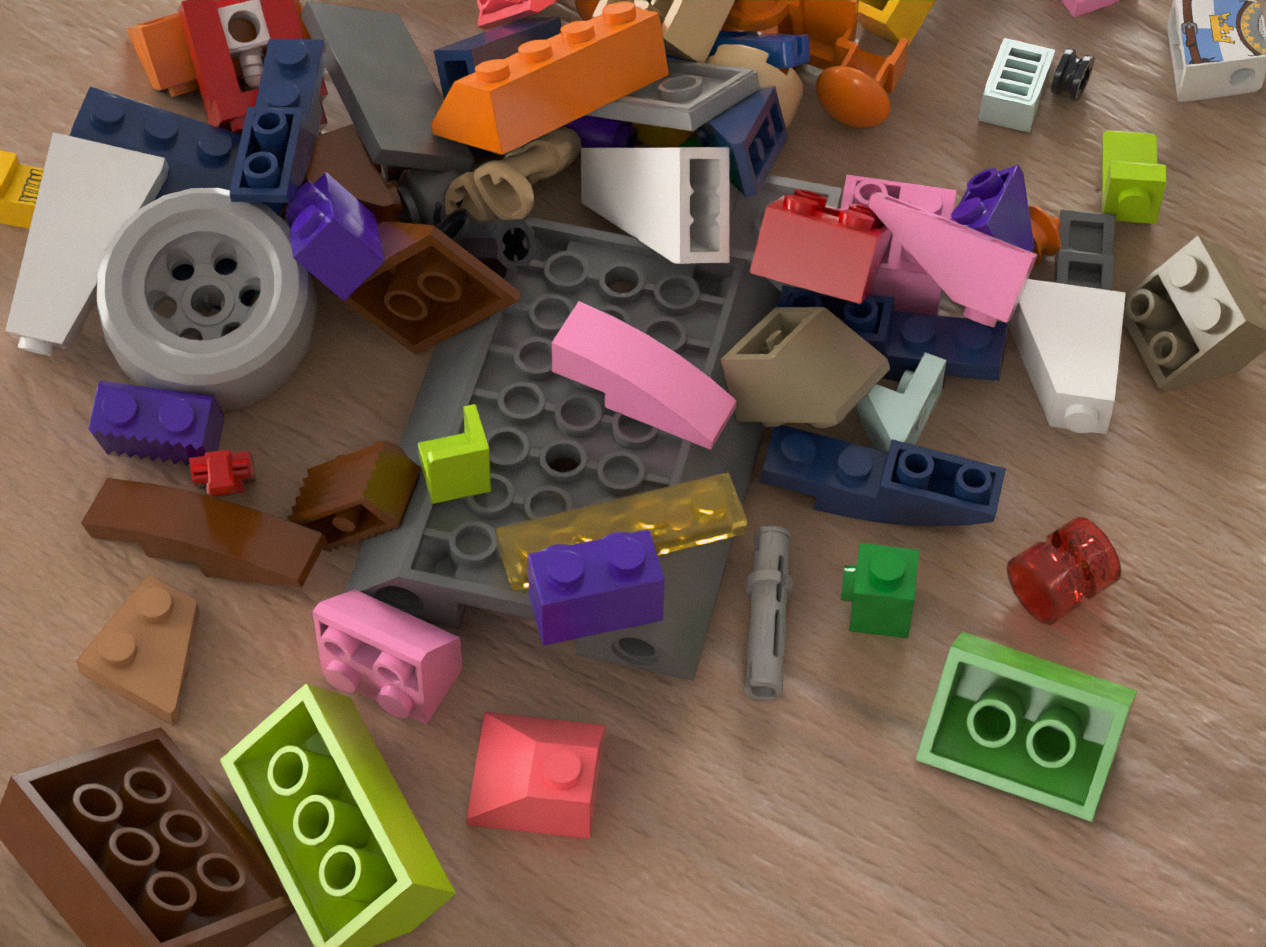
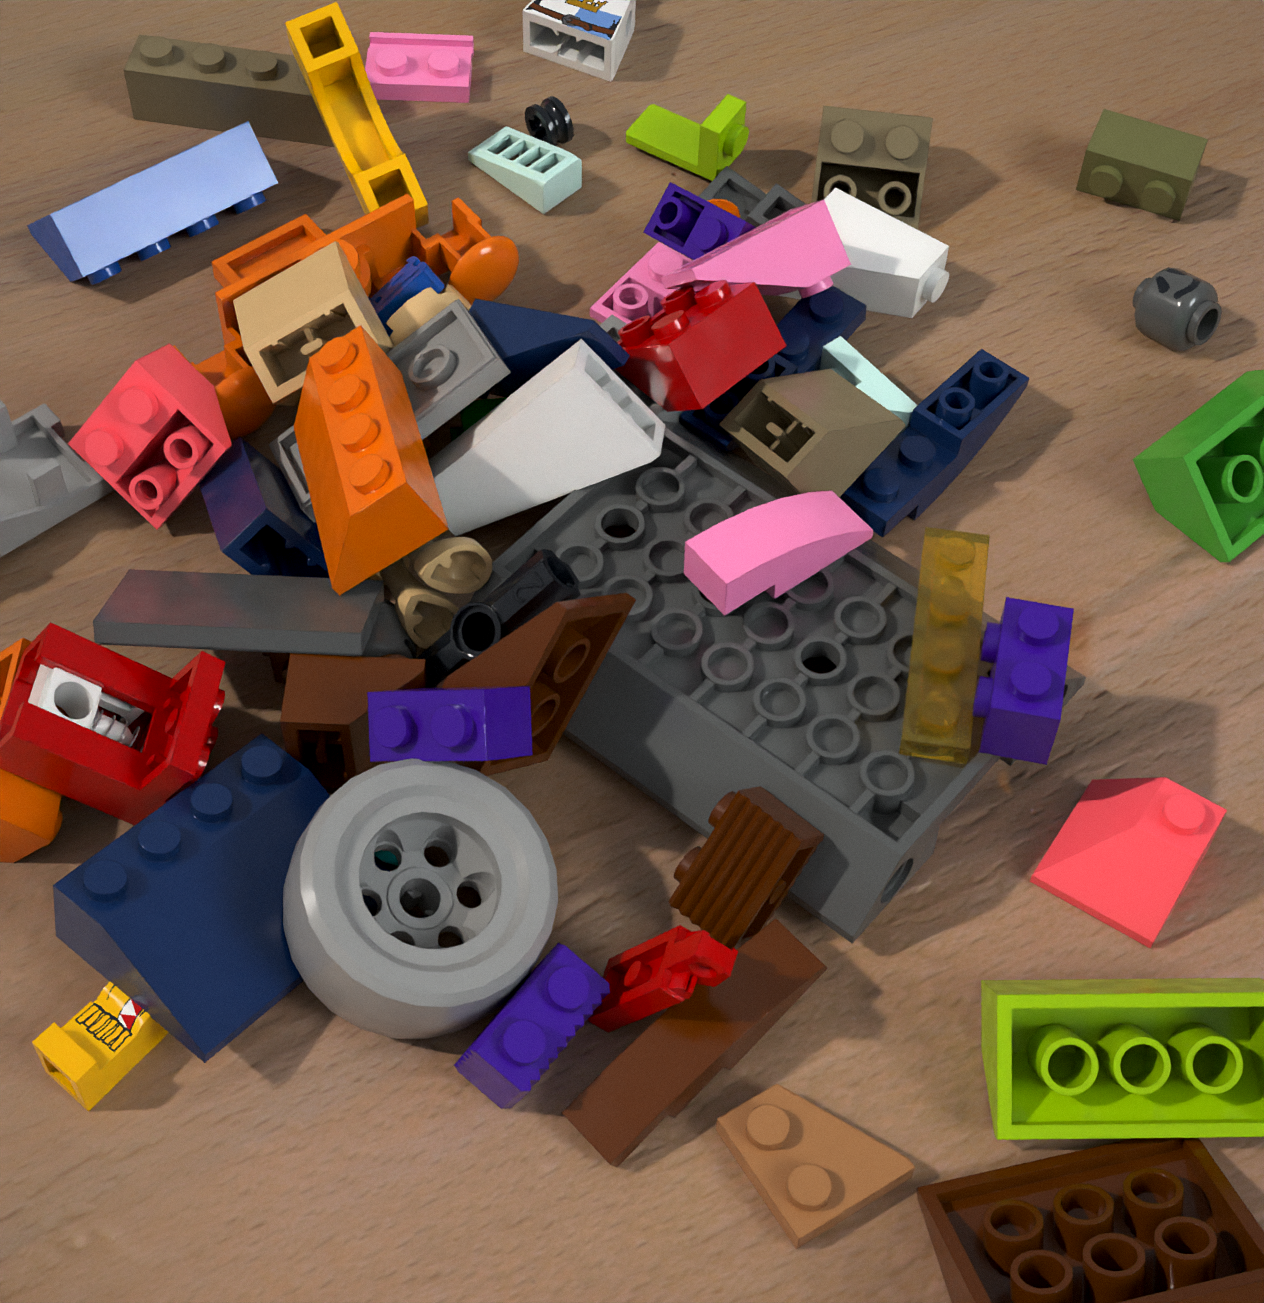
camera: 65 degrees left, 0 degrees up
white slope [5,132,169,356] -> none
dark blue slope [229,39,327,203] -> none
bright pink slope [312,589,463,725] -> none
lime panel [418,404,491,504] -> none
light grey pin [744,526,794,701] -> none
green brick [841,543,919,638] -> none
clear red wheel [1006,516,1122,625] -> none
none -> dark grey head [1133,267,1222,351]

